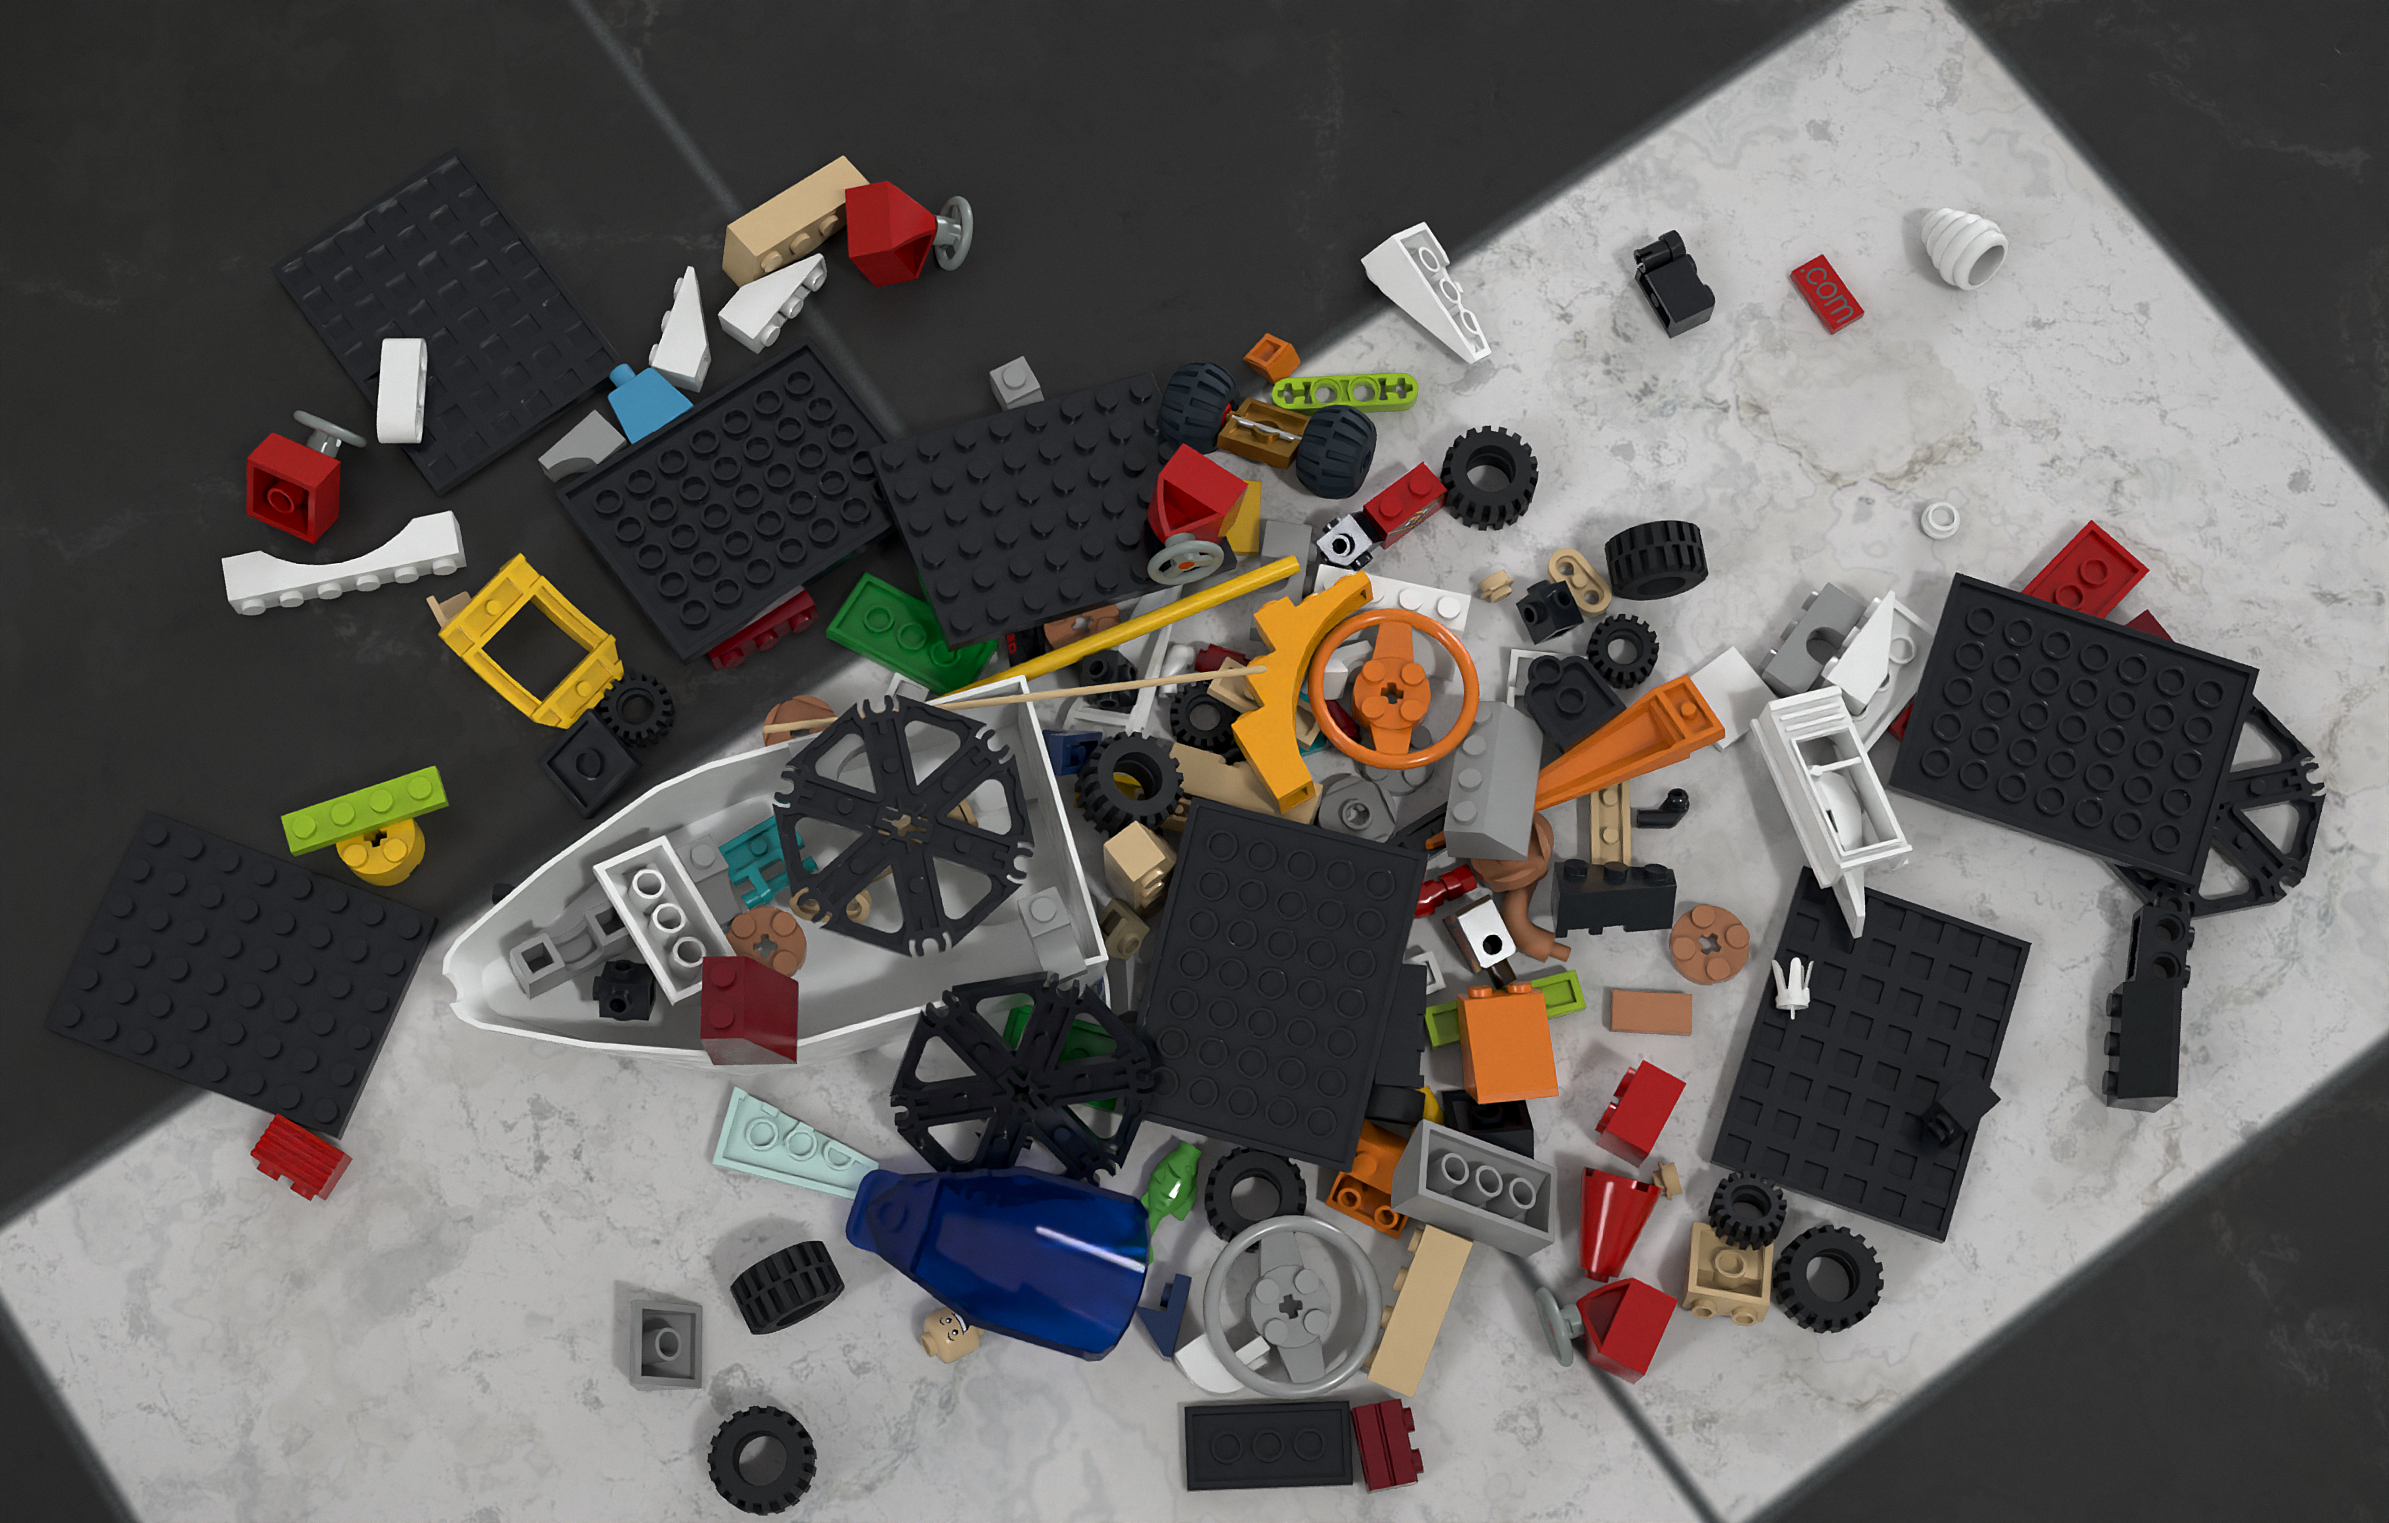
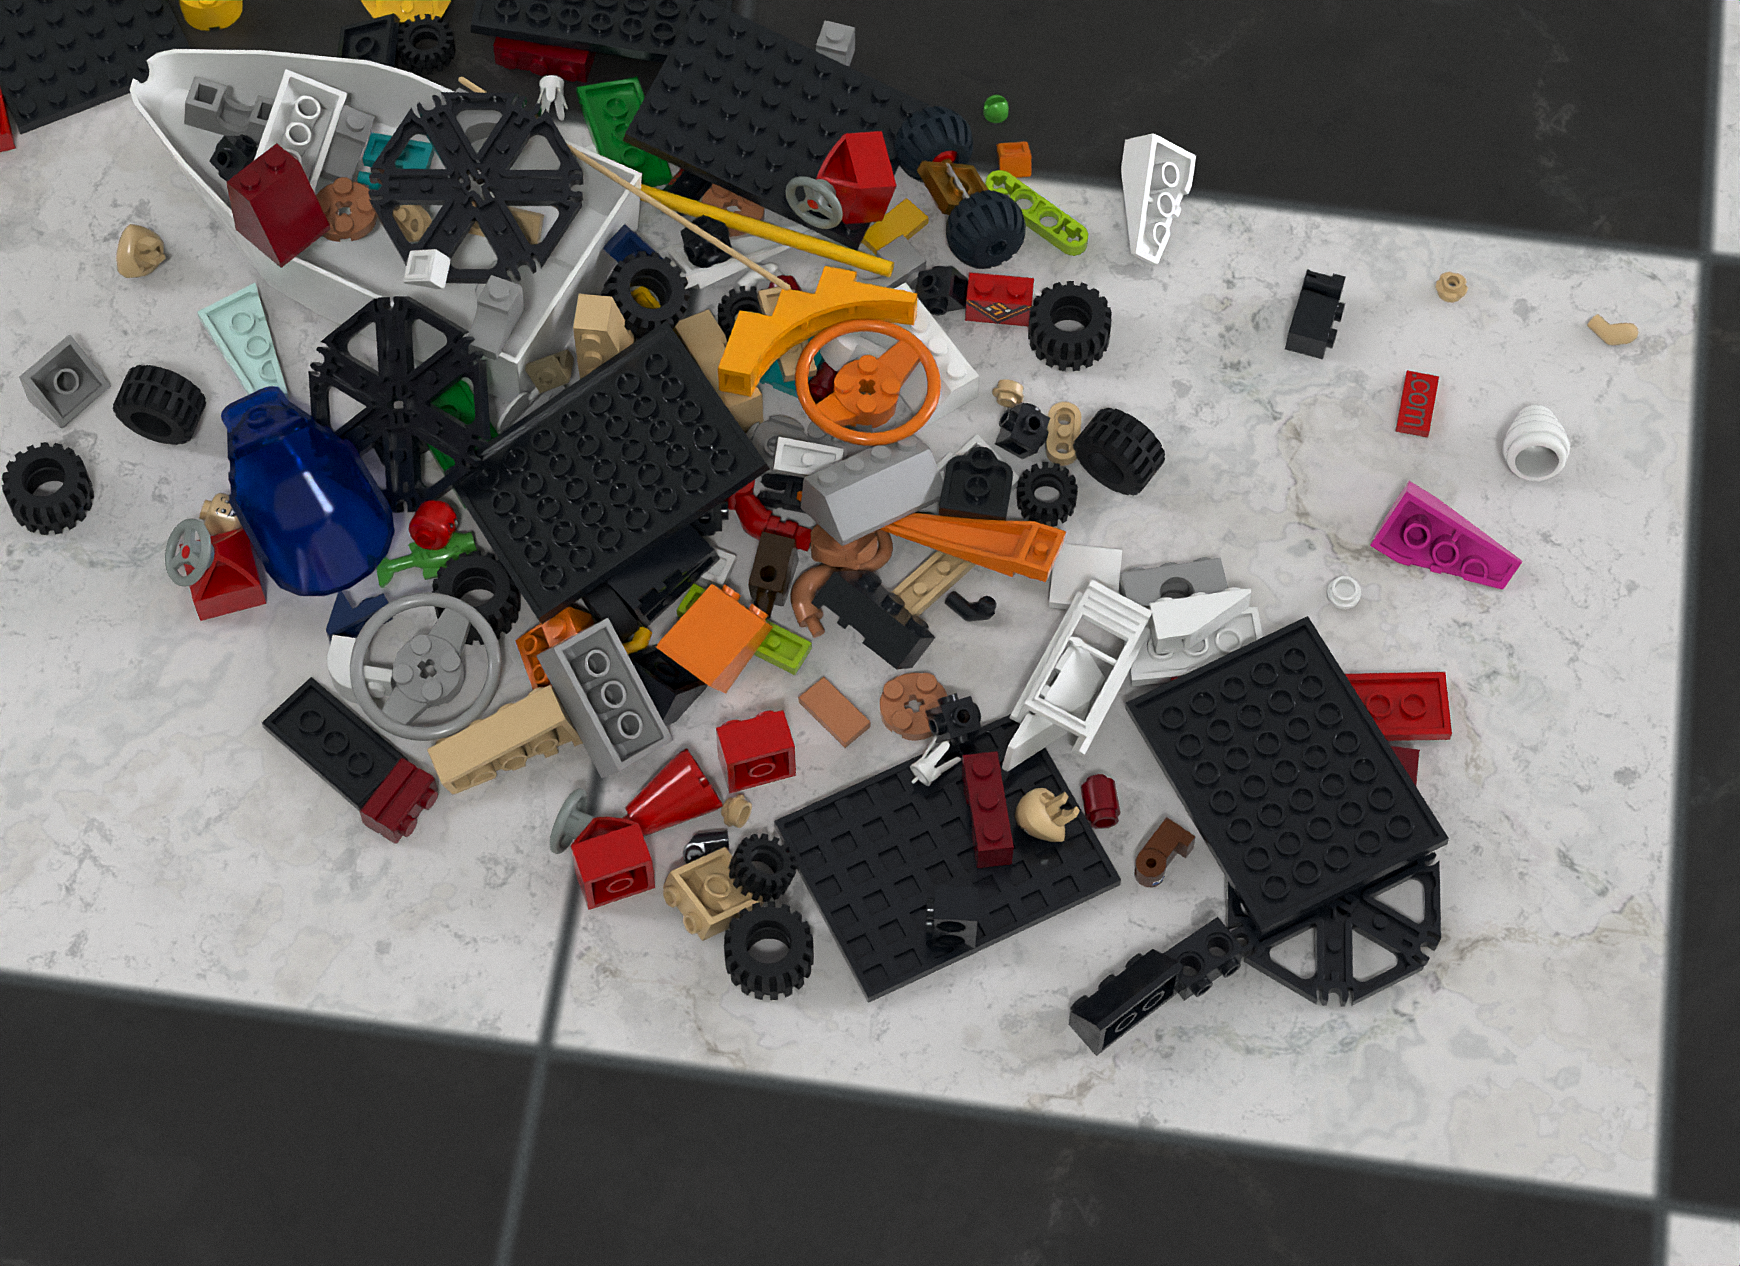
camera: 45 degrees right, 10 degrees down
none -> tan piece [116,224,166,278]
none -> red piece [165,518,267,621]
none -> white slope [403,249,450,289]
none -> red head [408,500,458,550]
none -> white piece [537,75,568,121]
none -> black arm [682,830,729,864]
none -> white plate [771,437,844,478]
none -> black brick [925,693,982,746]
none -> dark red arch [962,751,1014,868]
none -> bright green hinge [983,95,1009,123]
none -> tan piece [1015,788,1080,842]
none -> dark red brick [1081,774,1121,829]
none -> reddish brown leg [1134,817,1196,888]
none -> dark pink wedge [1370,481,1522,590]
none -> tan plate [1436,272,1468,303]
none -> tan arm [1587,314,1638,346]

